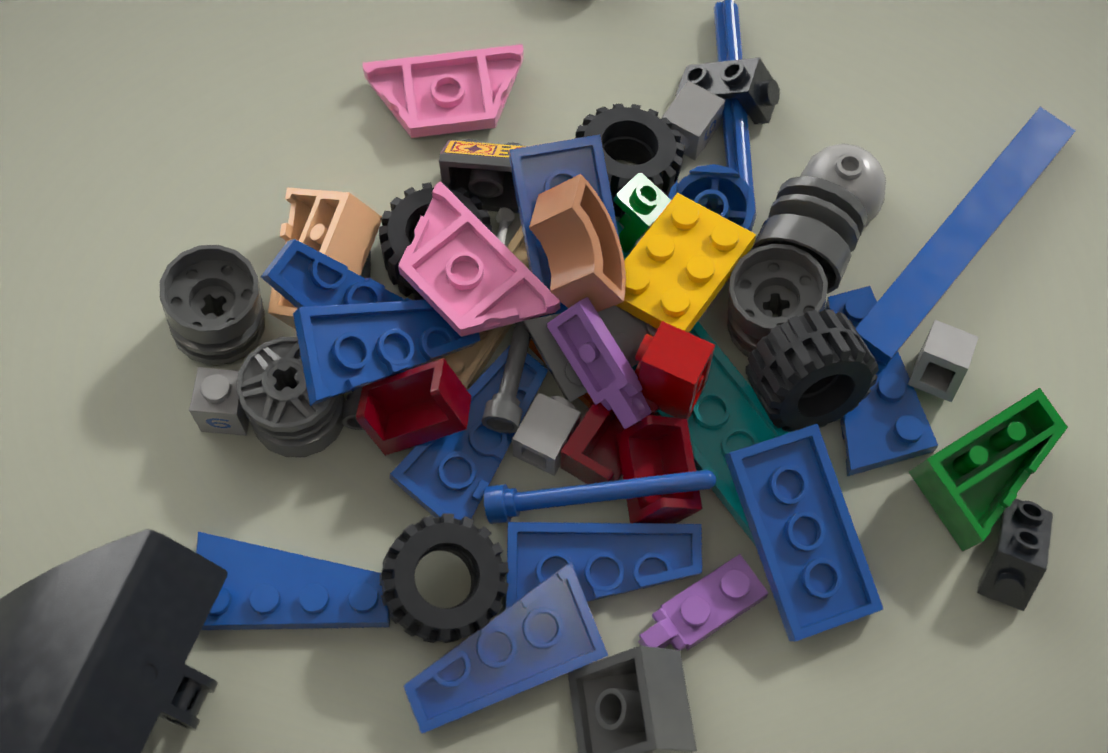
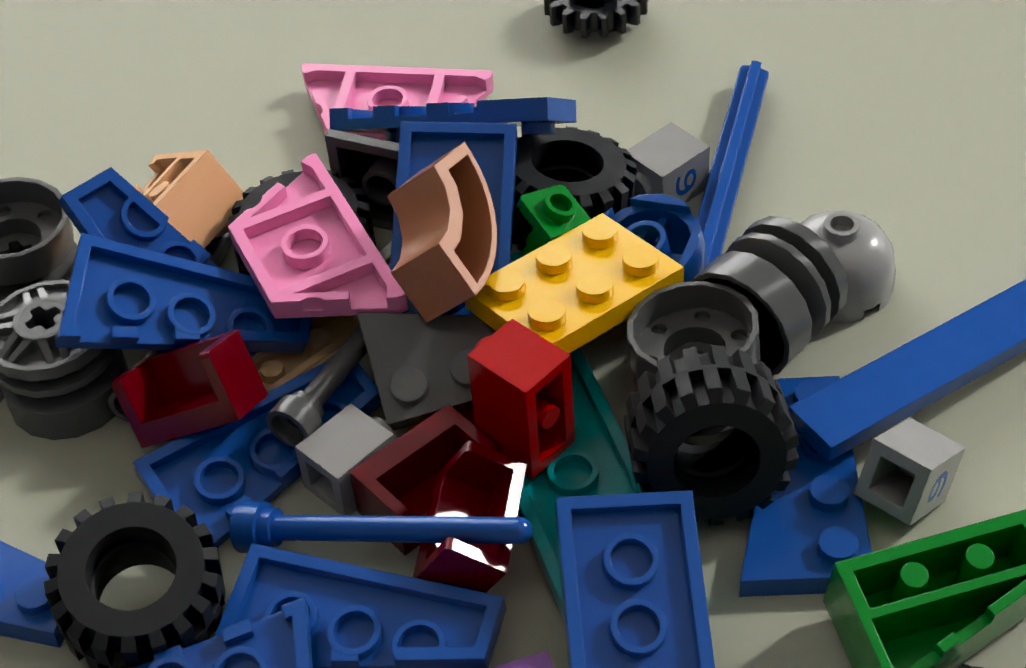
camera: 20 degrees right, 20 degrees down
medium lavender hinge [547,297,651,429] -> none
black bracket [676,57,780,124] -> none
none -> blue wing [329,97,577,143]

